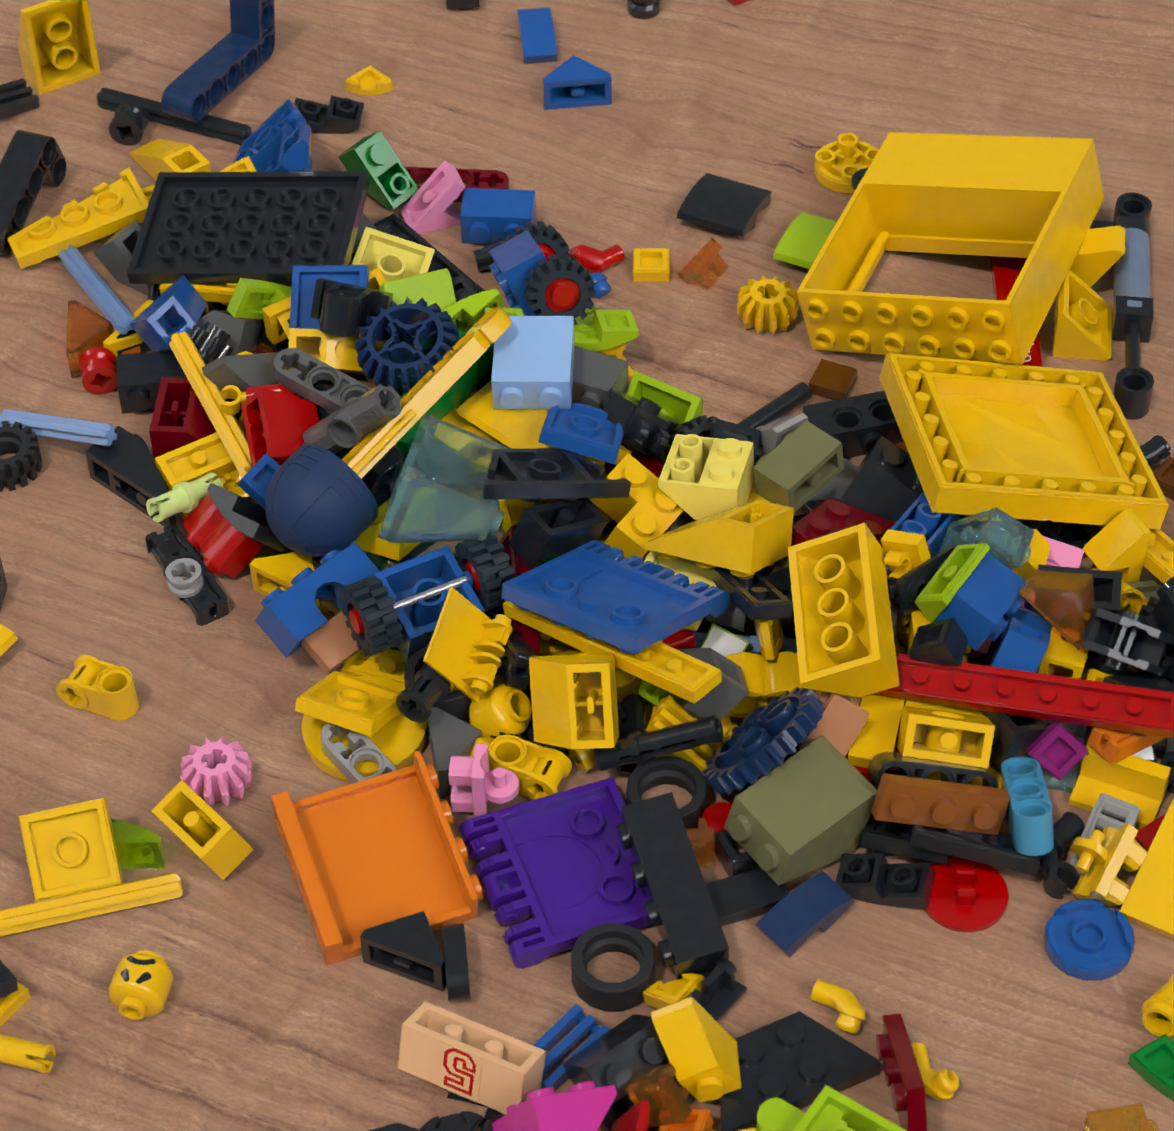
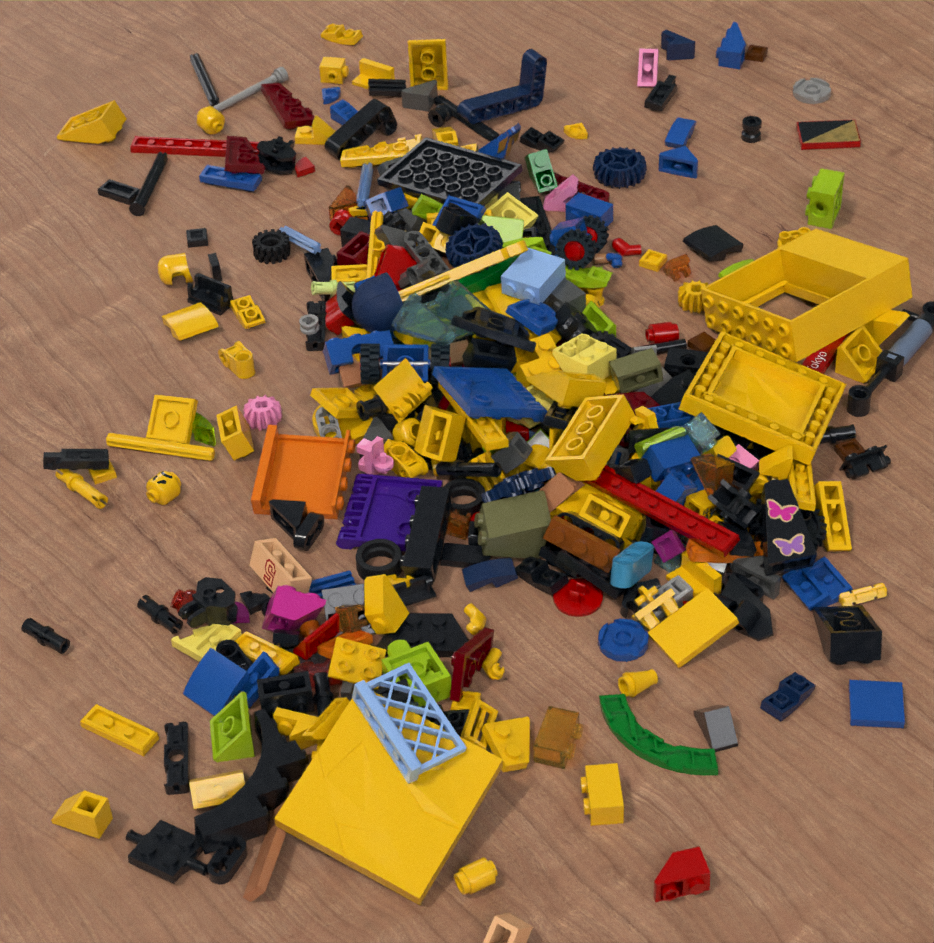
camera: 30 degrees right, 5 degrees down
none -> yellow slope [230,295,265,329]
none -> dark grey slope [401,80,438,112]
none -> dark blue gear [593,147,647,189]
none -> red brick [645,322,679,344]
none -> lime brick [805,168,845,229]

